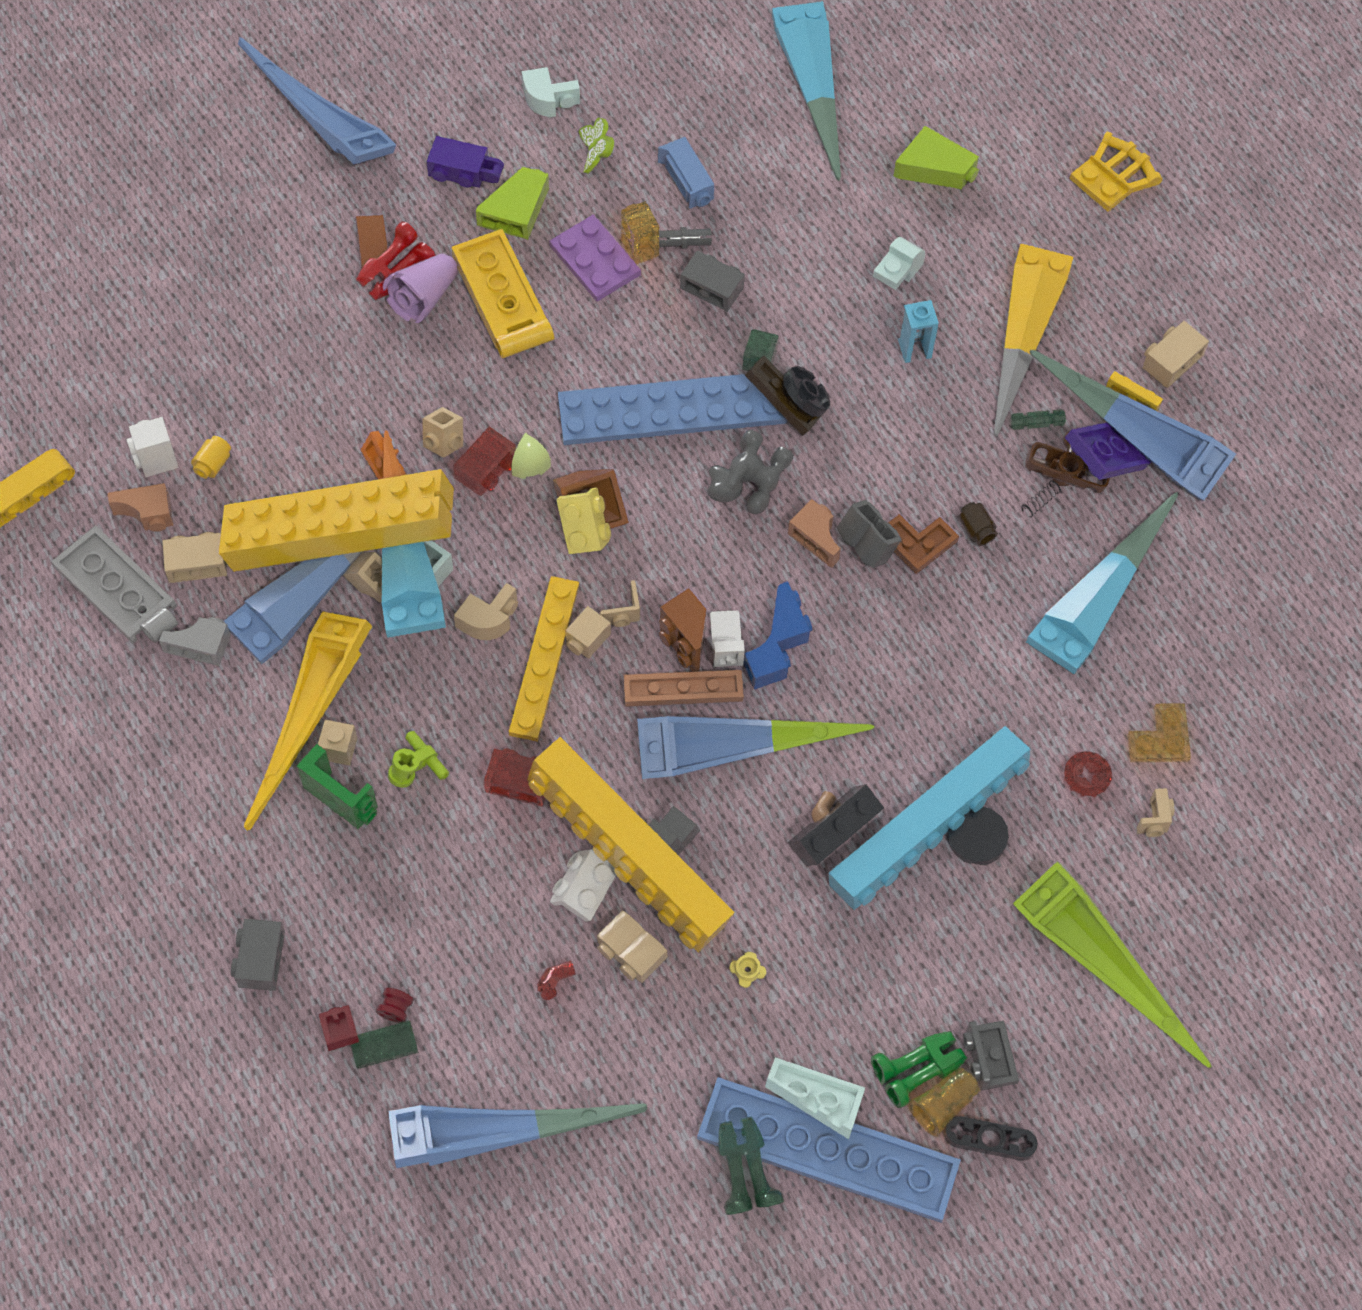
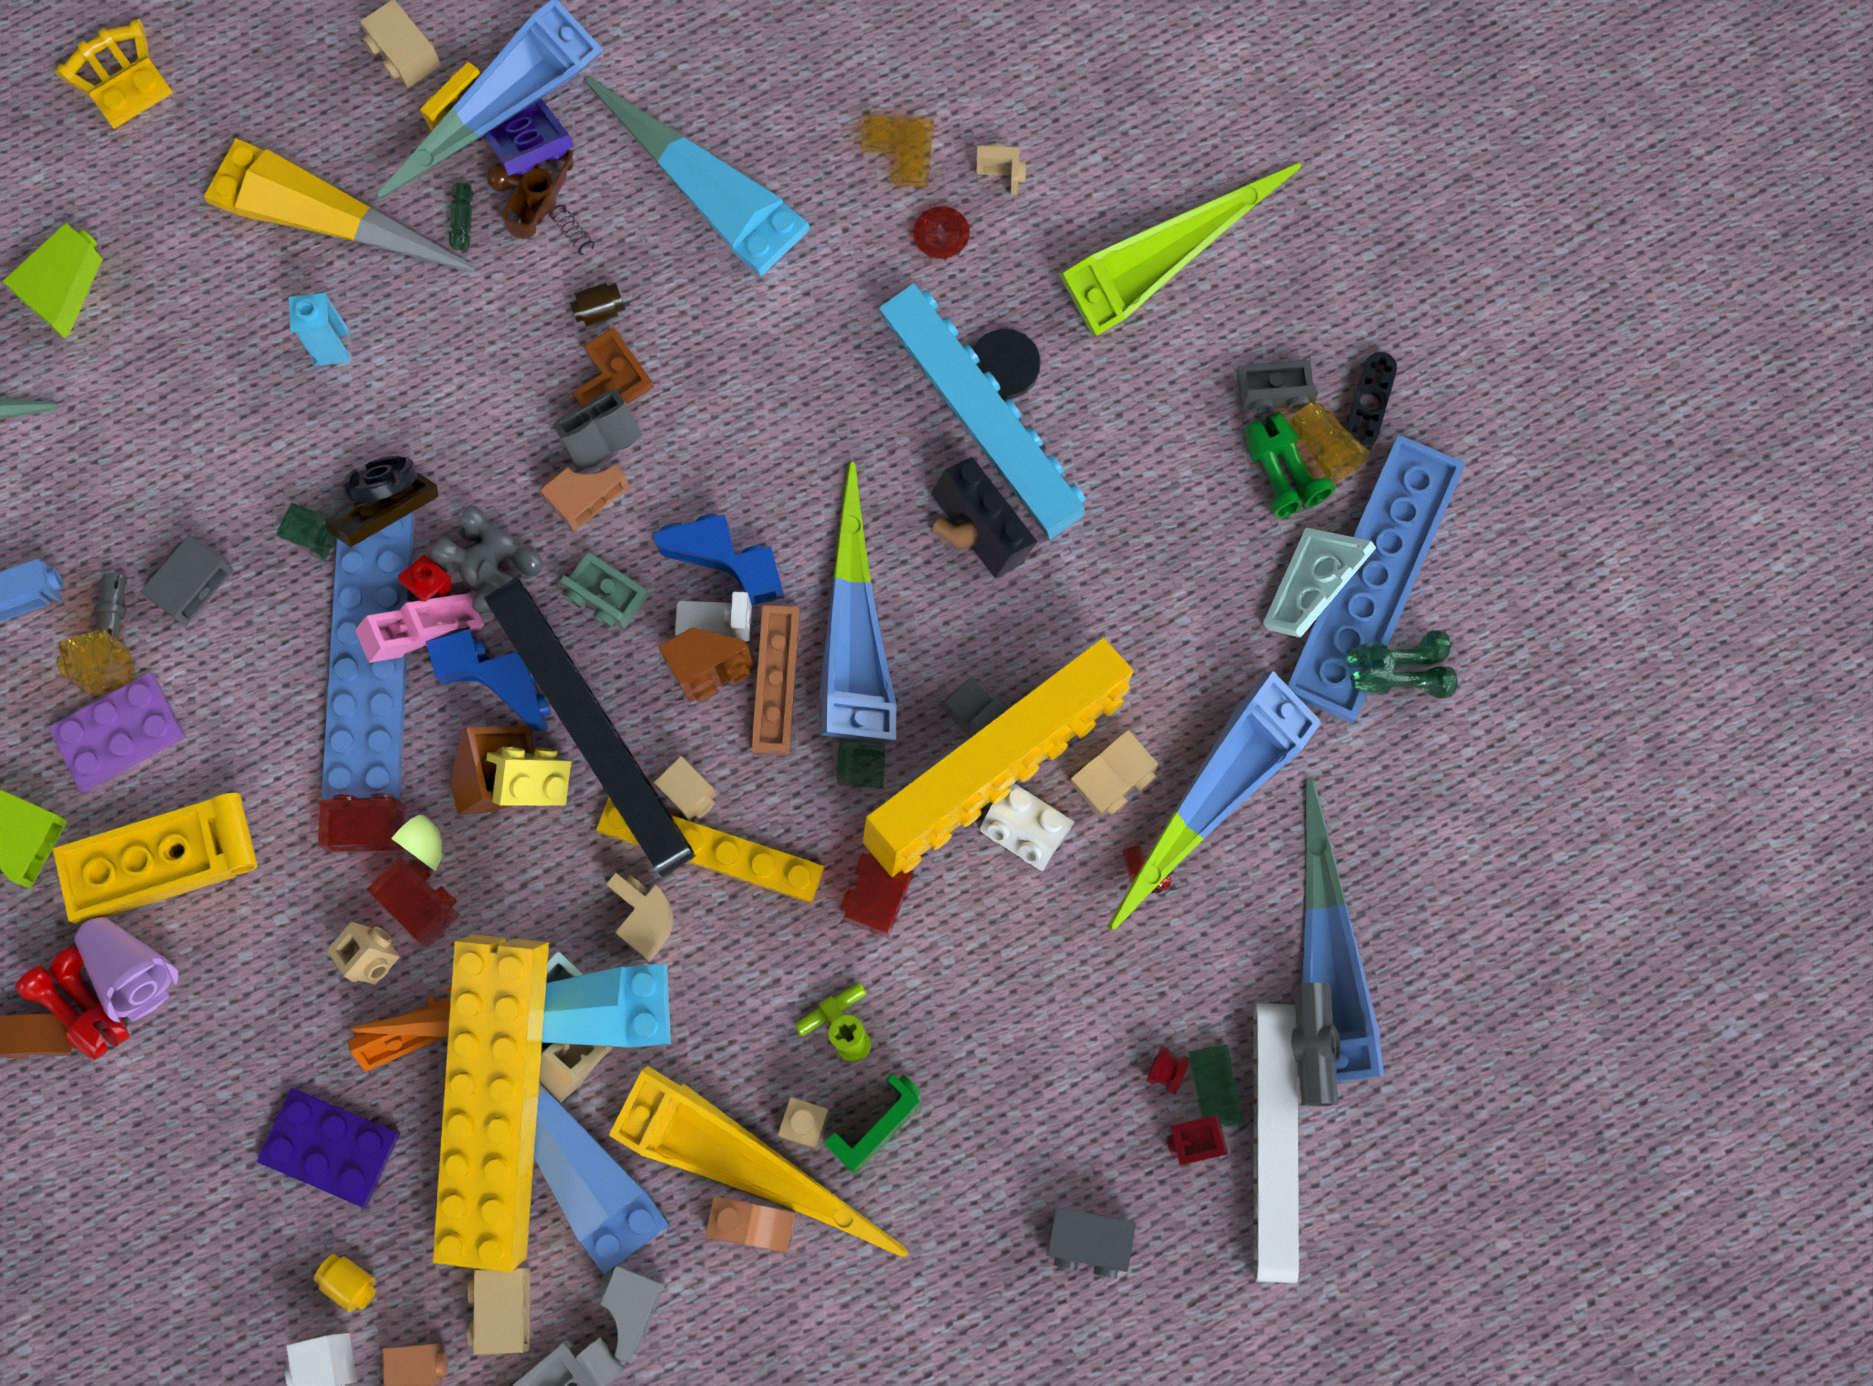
camera: 80 degrees left, 10 degrees up
tan bracket [600,580,640,627] -> none
light yellow plate [729,952,766,988] -> none
light aqua brick [873,237,925,290] -> none
none -> dark purple plate [256,1087,401,1208]
none -> clear red brick [318,793,405,853]
none -> bright pink slope [355,593,484,663]
none -> red bracket [398,555,451,602]
none -> blue arch [426,629,551,731]
none -> black beam [484,577,696,878]
none -> sand green bracket [559,552,650,630]
none -> nougat arch [705,1196,796,1253]
none -> clear green panel [836,741,886,788]
none -> medium blue plate [1107,671,1321,930]
none -> white beam [1253,1003,1299,1283]
none -> dark grey piece [1291,982,1341,1107]

